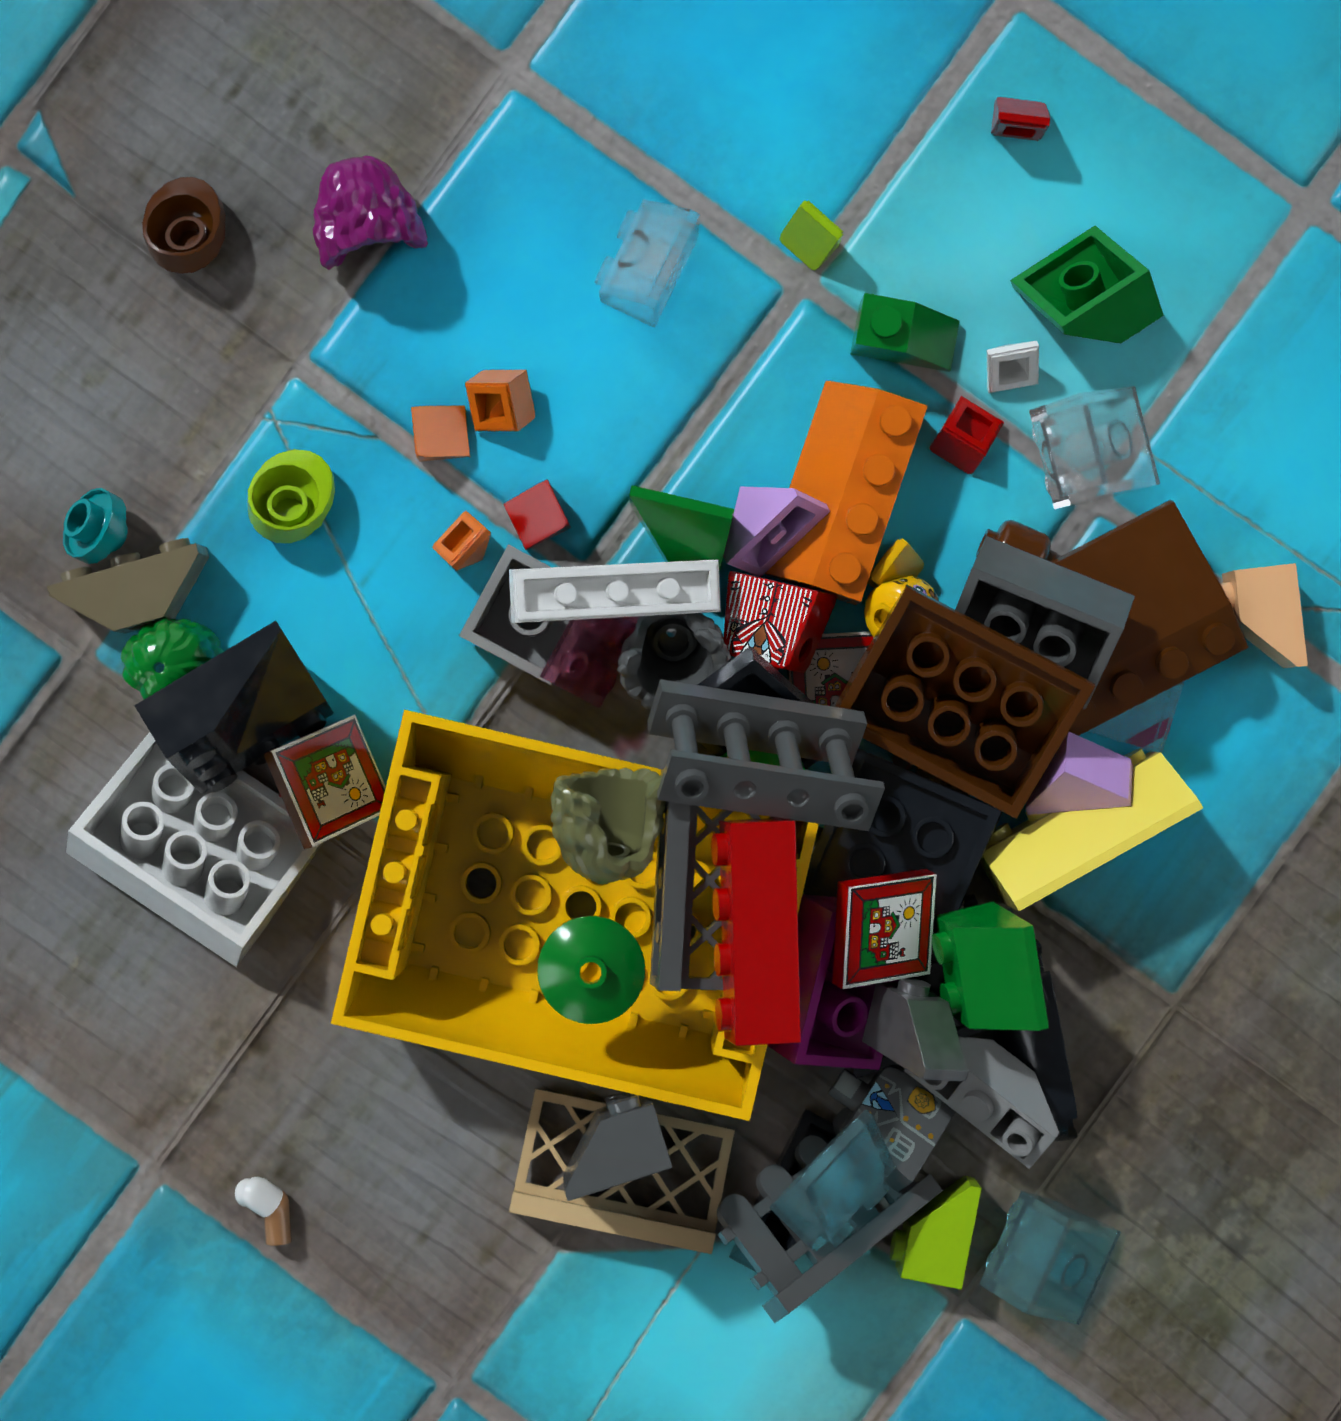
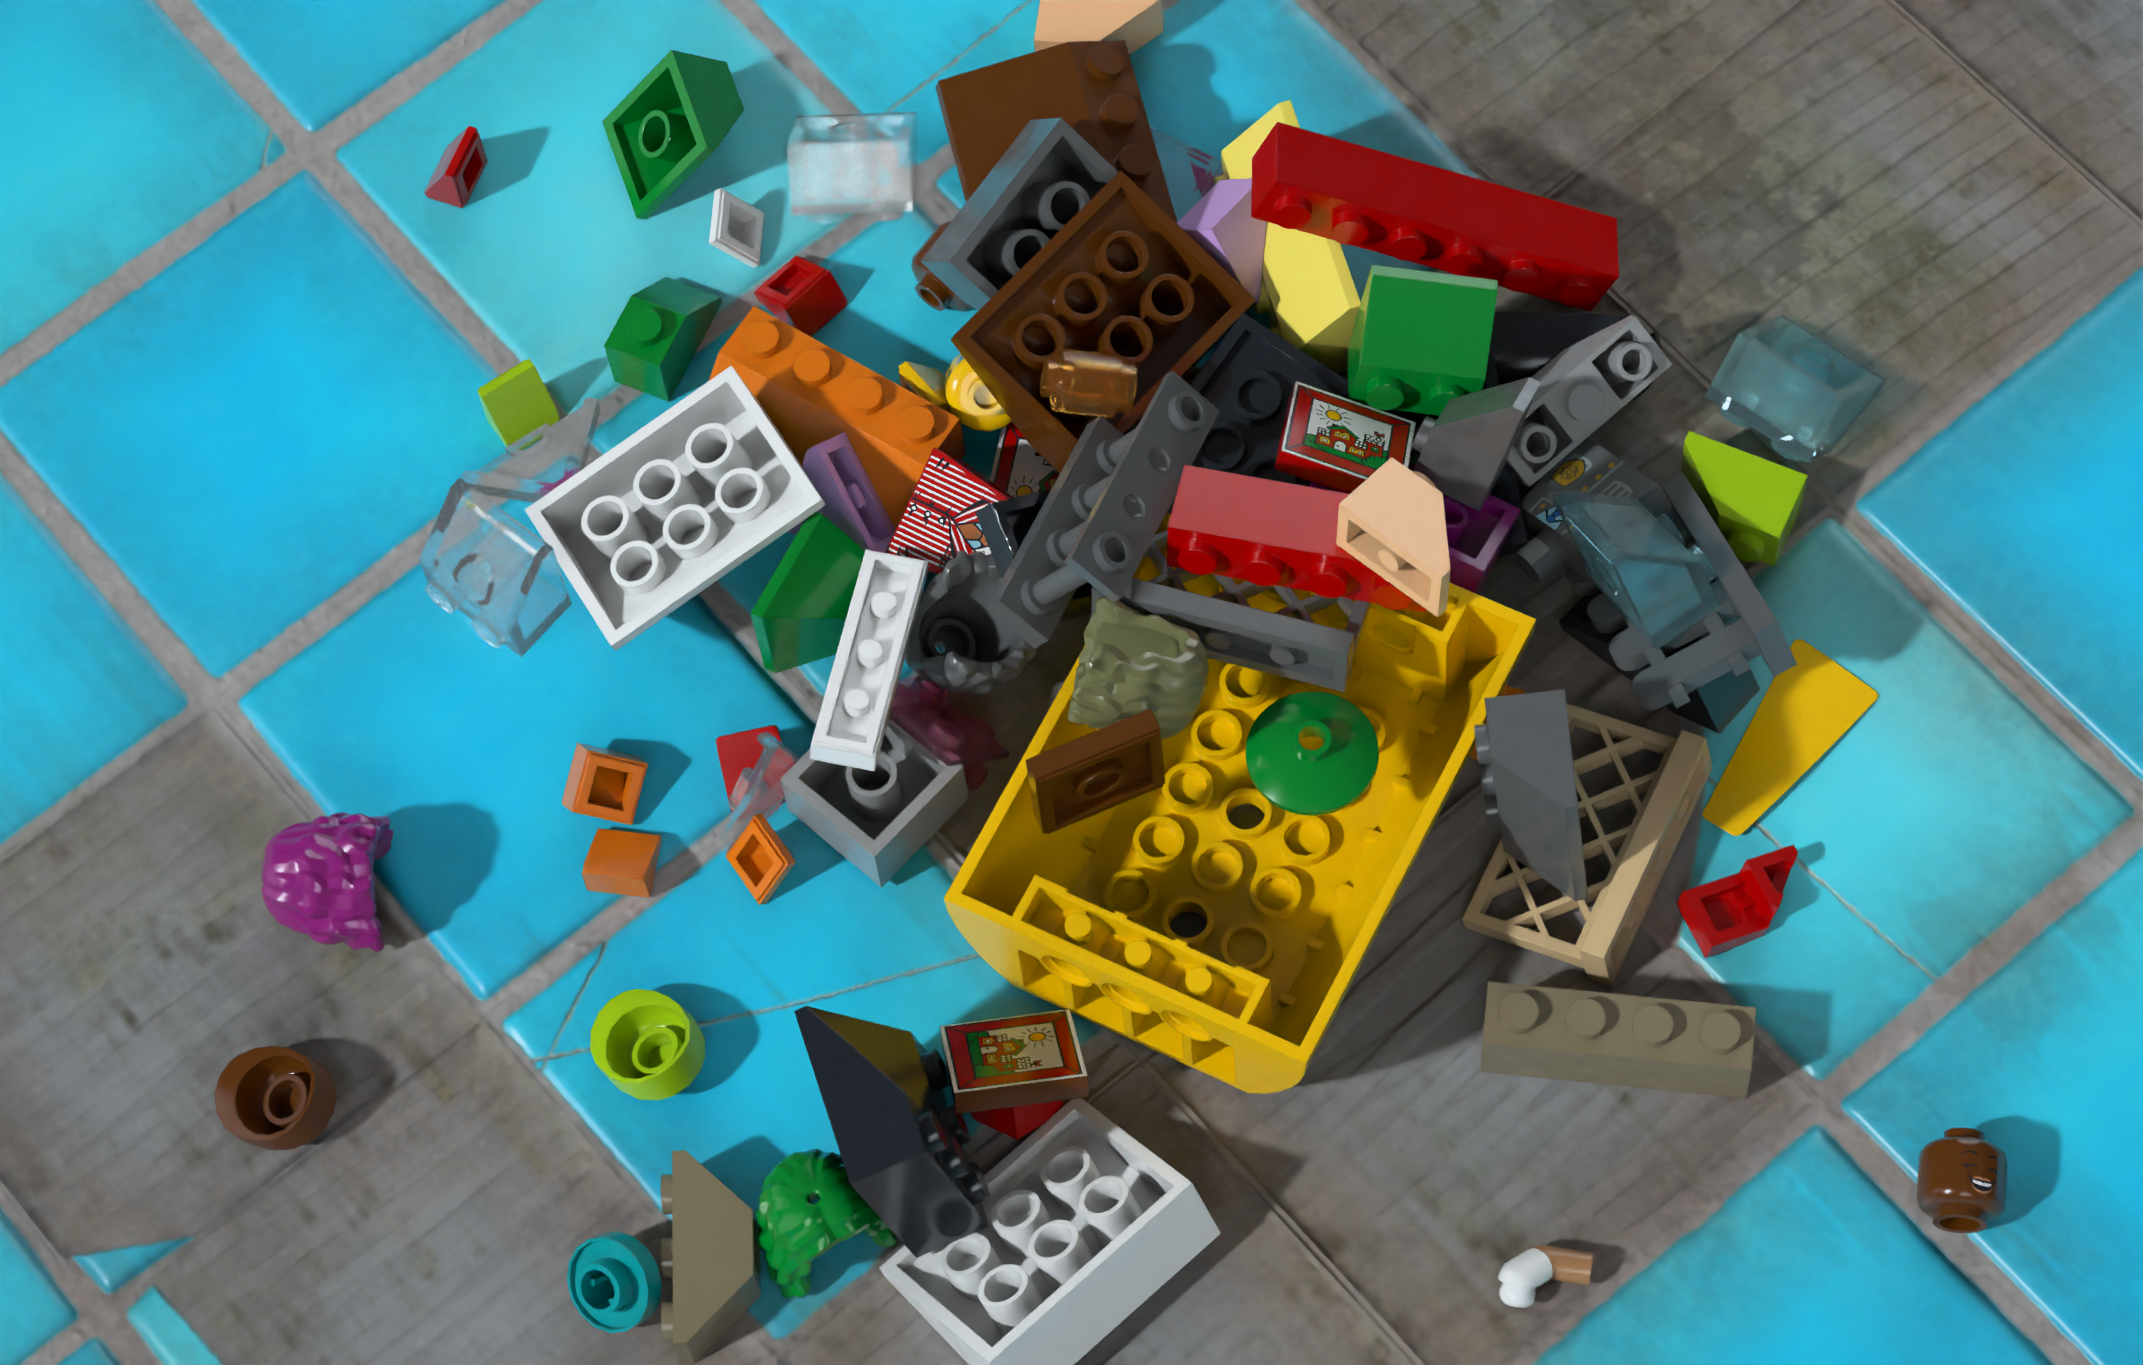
camera: 70 degrees left, 25 degrees down
none -> clear tile [460,398,601,503]
none -> white slope [525,365,826,651]
none -> clear tile [712,731,801,853]
none -> reddish brown tile [1026,708,1165,834]
none -> clear orange brick [1040,348,1137,418]
none -> red brick [1251,122,1619,311]
none -> light nougat slope [1336,457,1451,617]
none -> dark tan brick [1480,981,1756,1098]
none -> red slope [1676,844,1798,959]
none -> yellow sticker [1702,639,1878,836]

